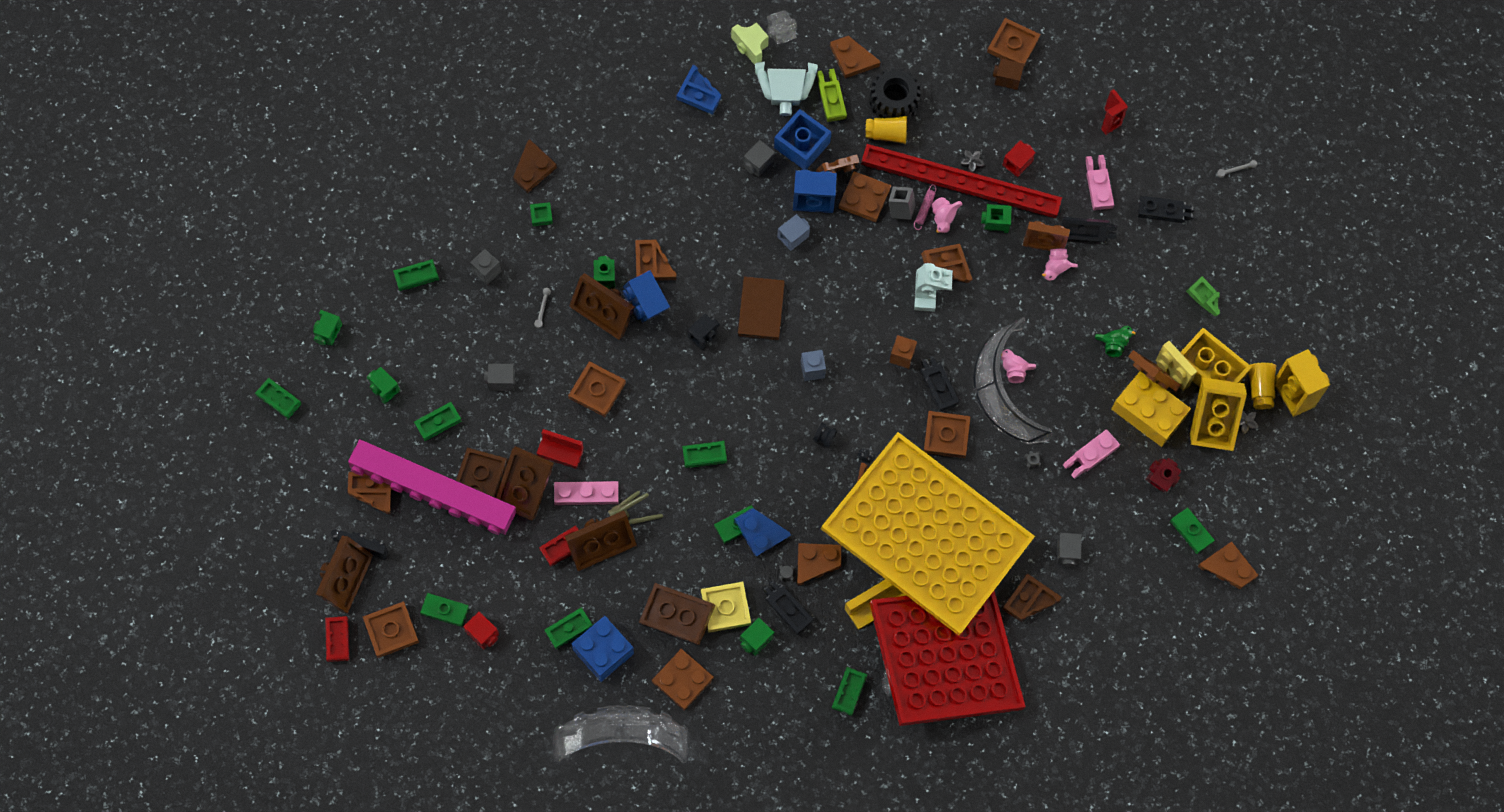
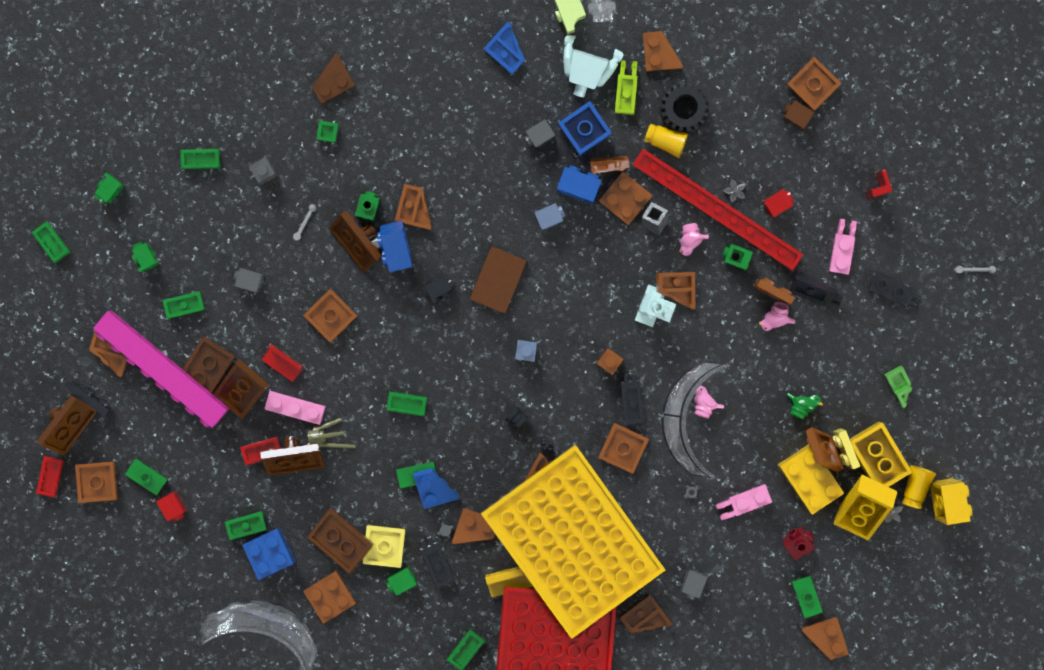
camera: 15 degrees right, 20 degrees up
bright pink piece [914,184,936,230] -> none

